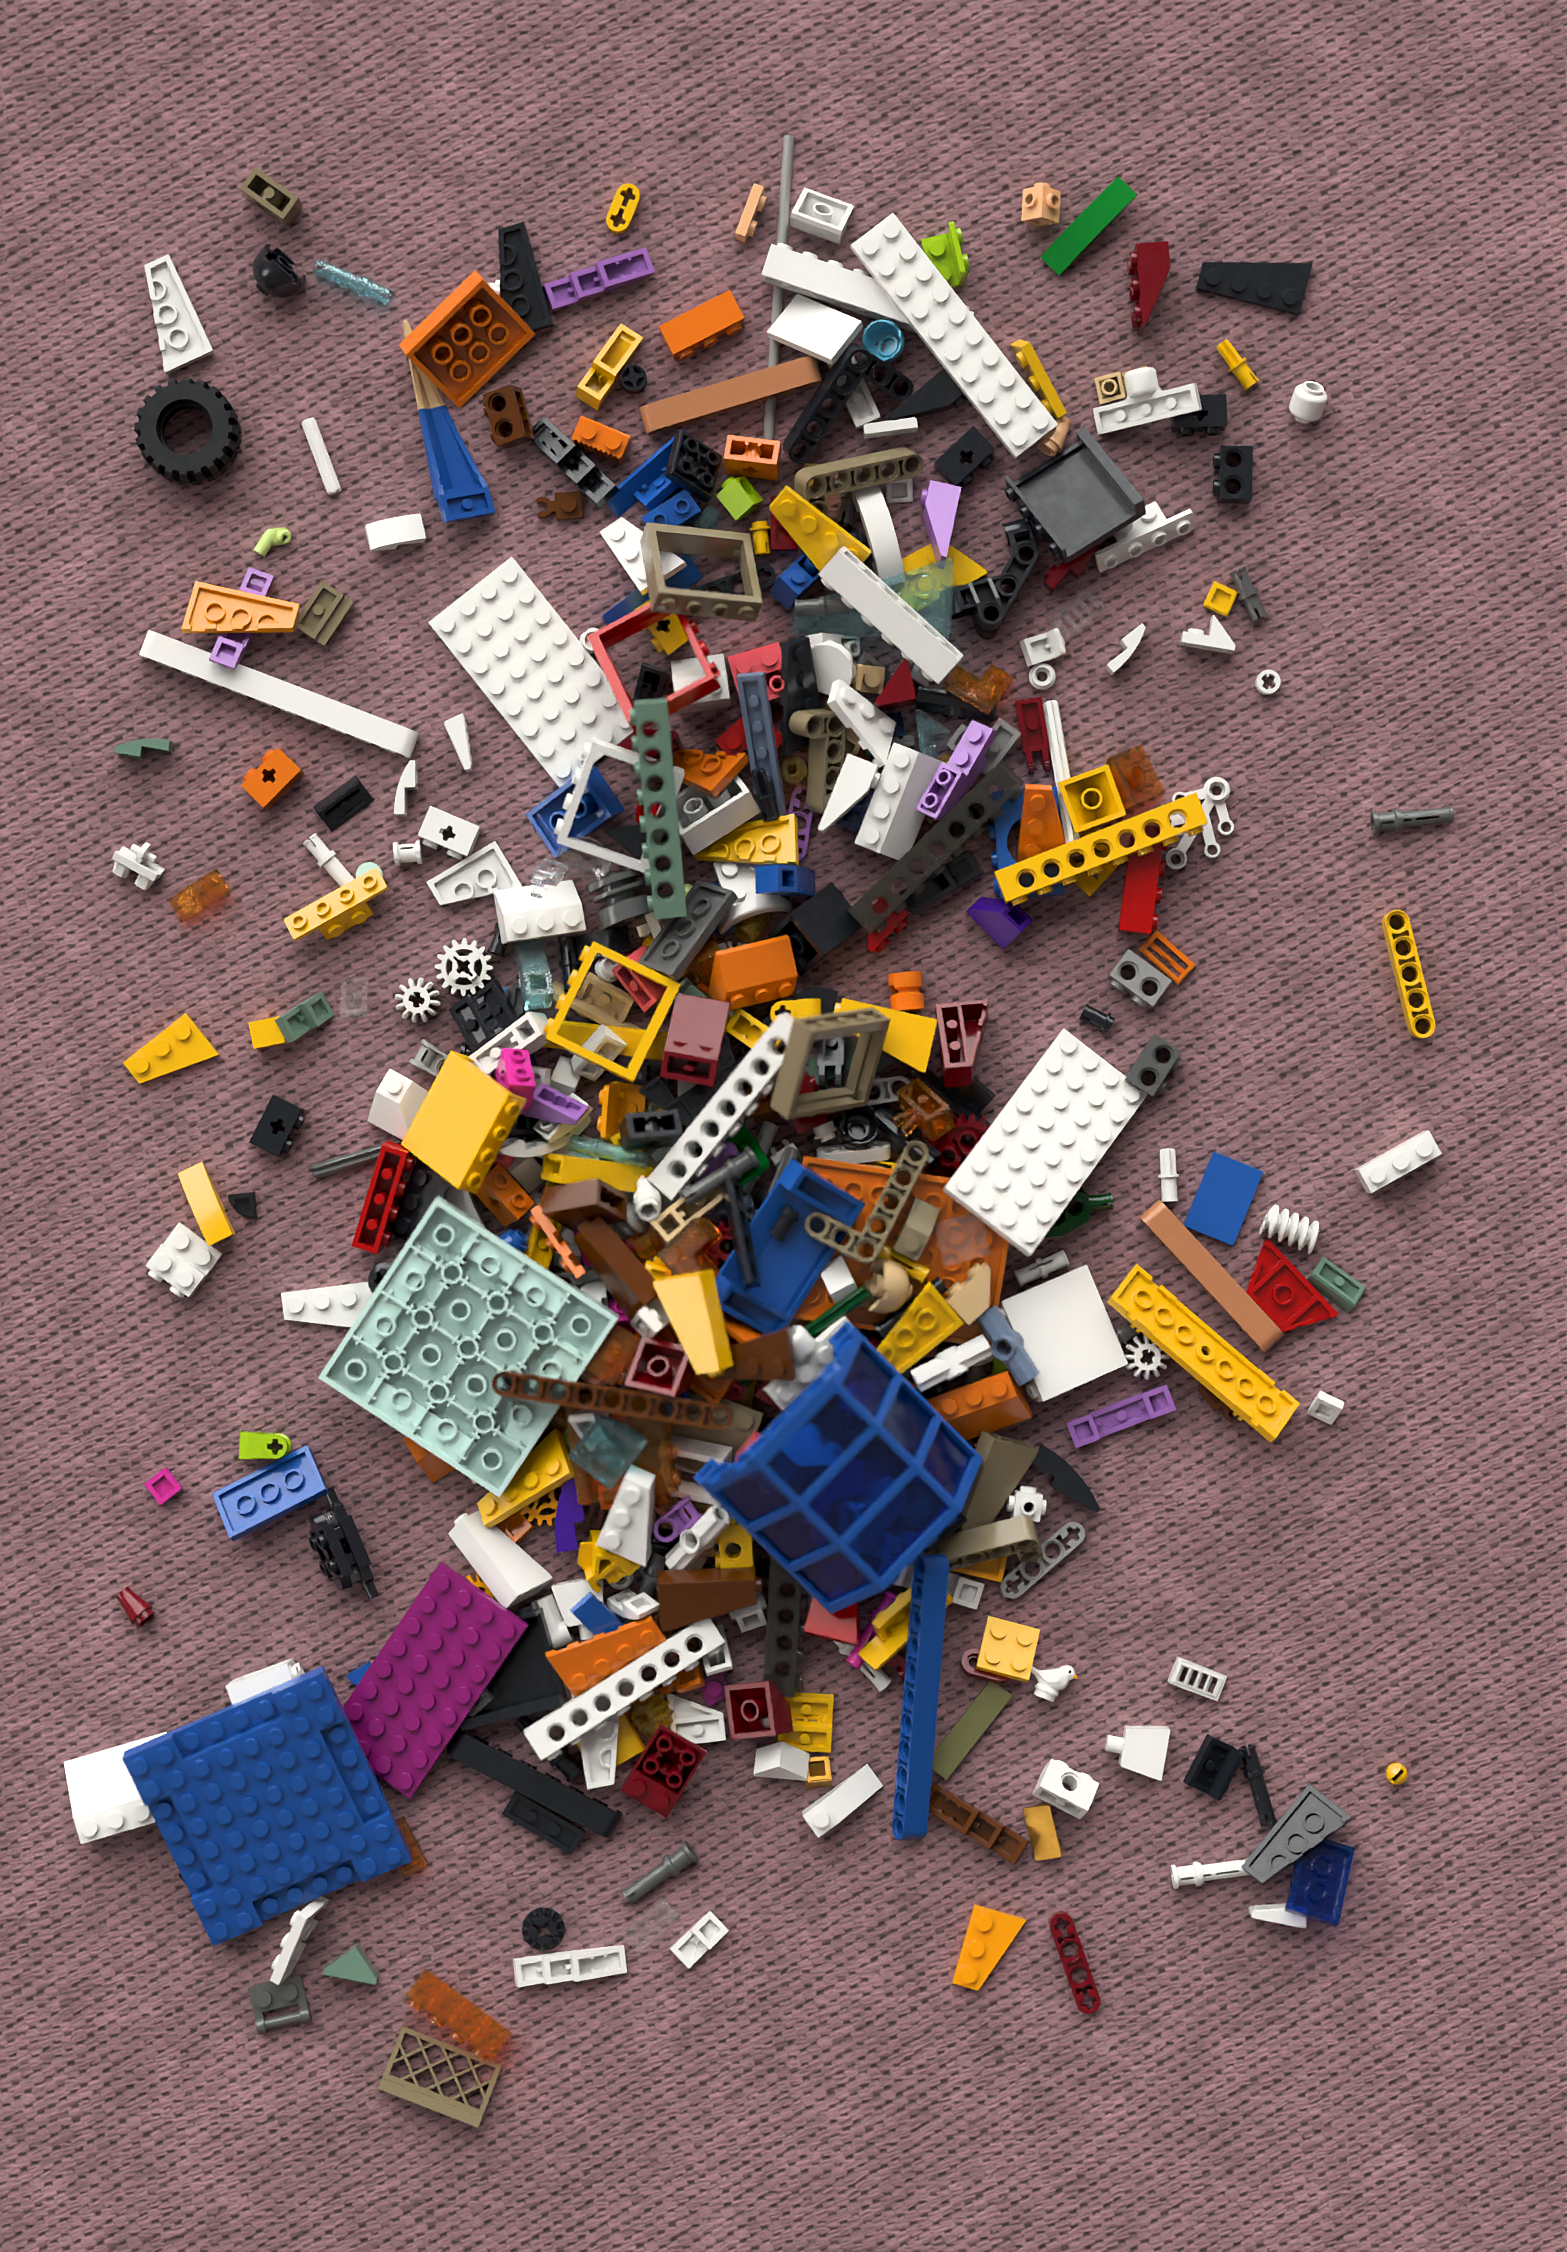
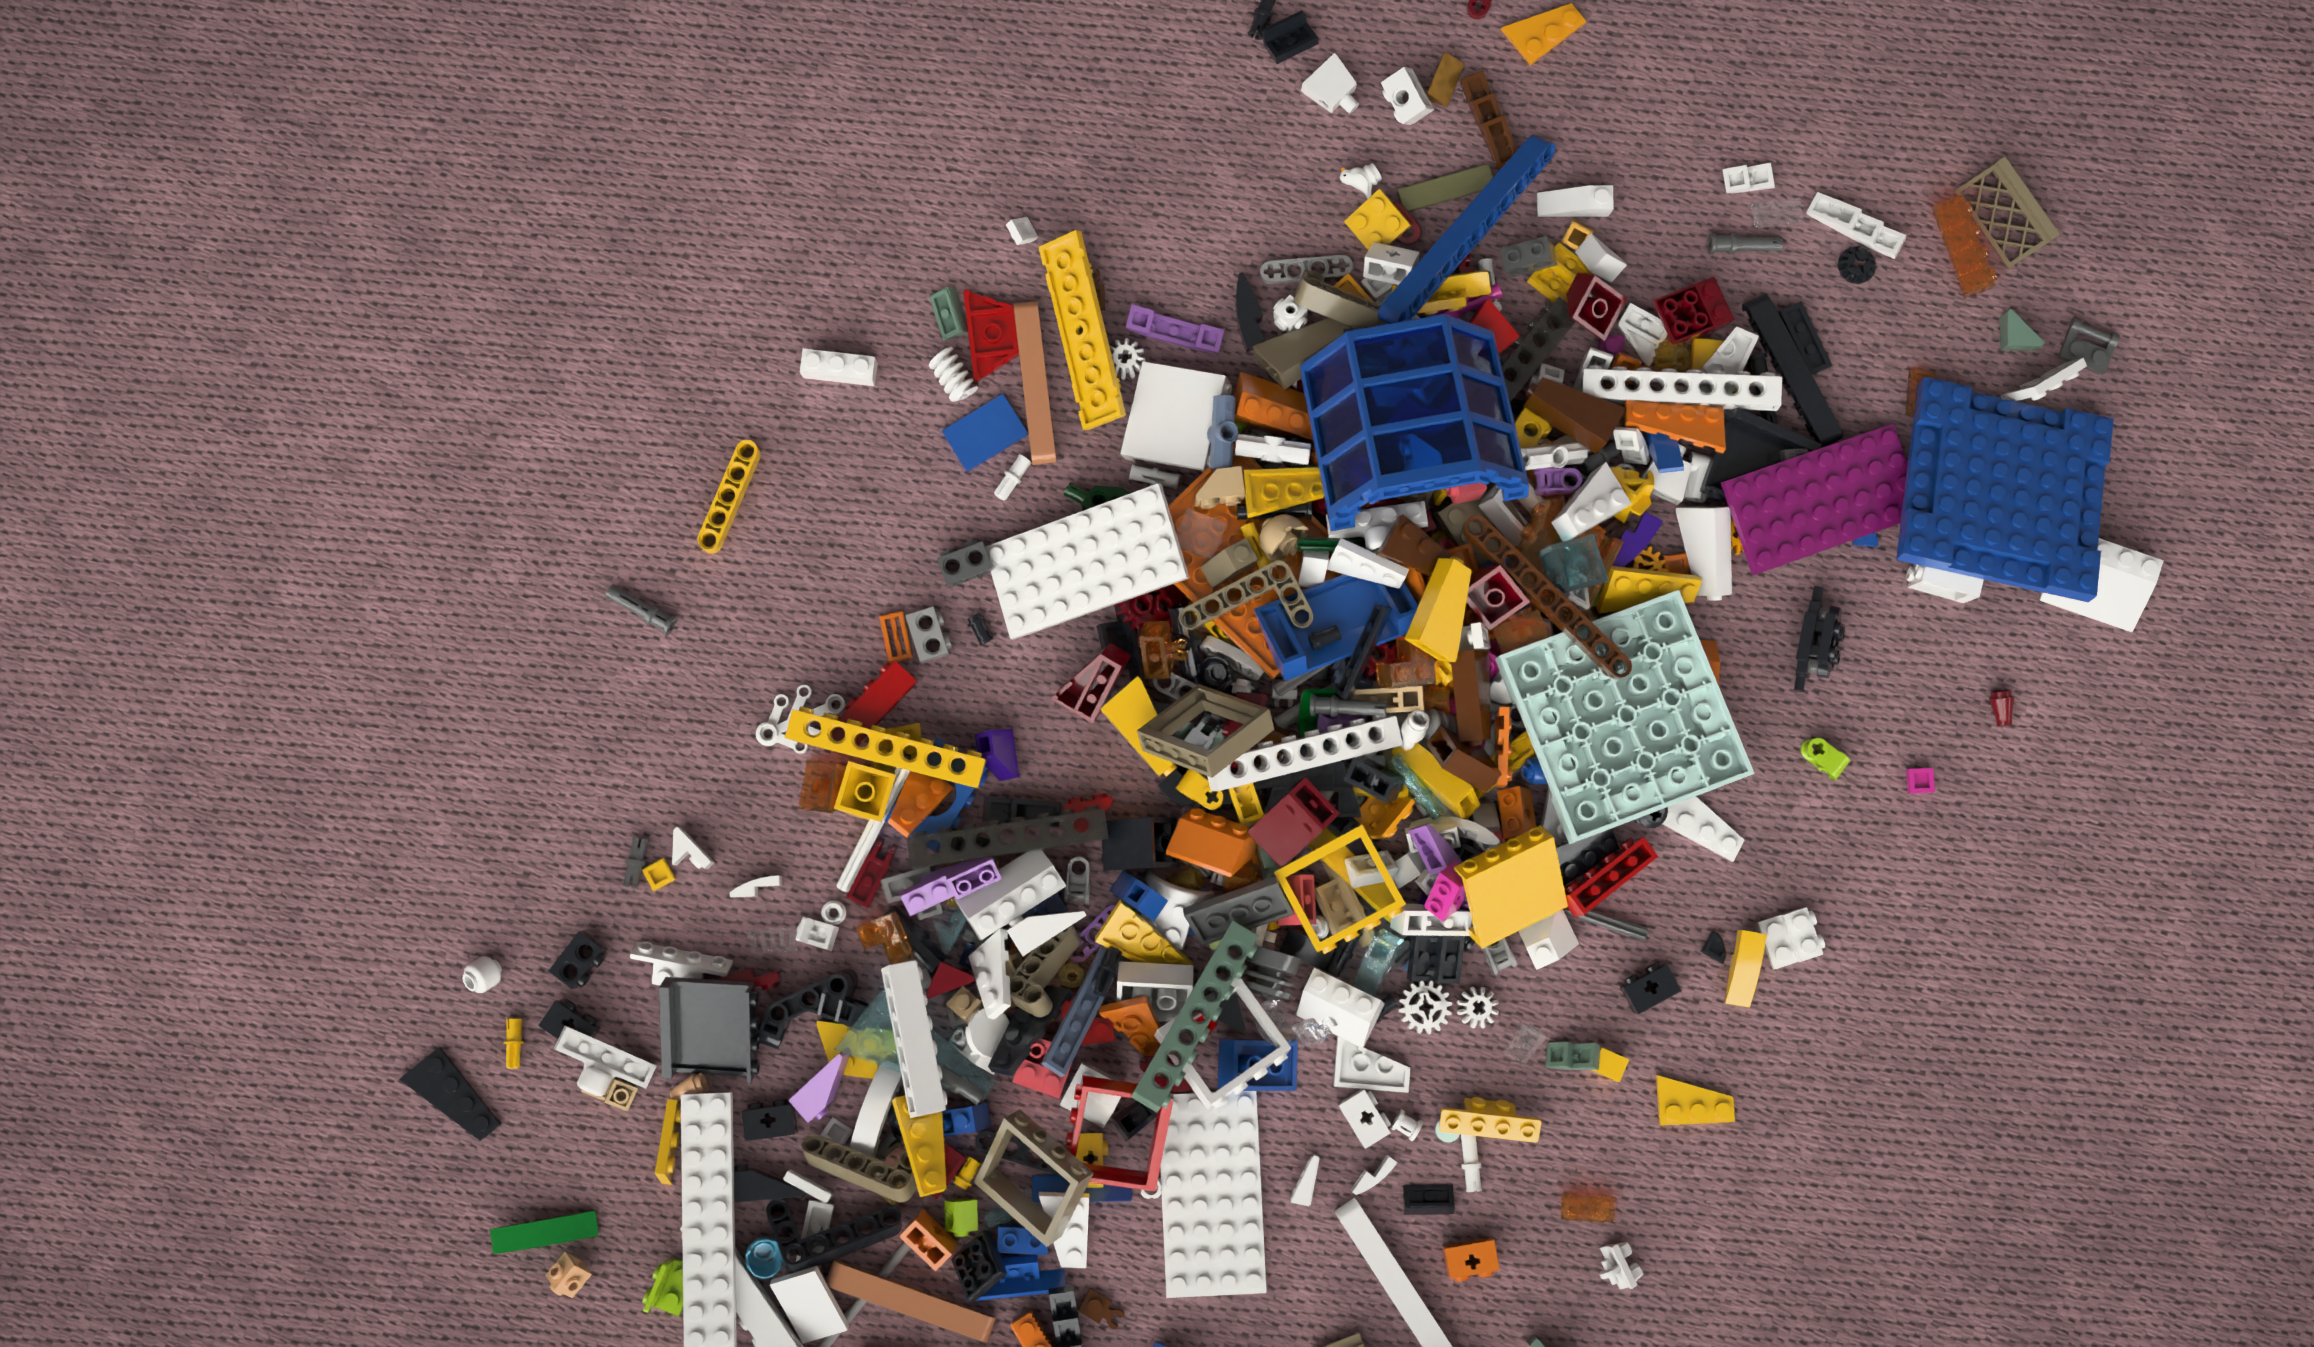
camera: 155 degrees left, 5 degrees down
plate [212,1445,329,1542] -> none
orange wheel [887,971,925,1012] -> none
dark grey pin [1114,1321,1138,1346] -> none
dark red slope [1127,241,1170,335] -> none
white slope [1167,1656,1227,1701] -> none
white bush [1256,670,1281,695] -> none
none -> light grey piece [1064,856,1090,904]
none -> white wing [1326,538,1409,589]
none -> white brick [1363,242,1420,285]
none -> dark grey brick [1500,236,1557,277]

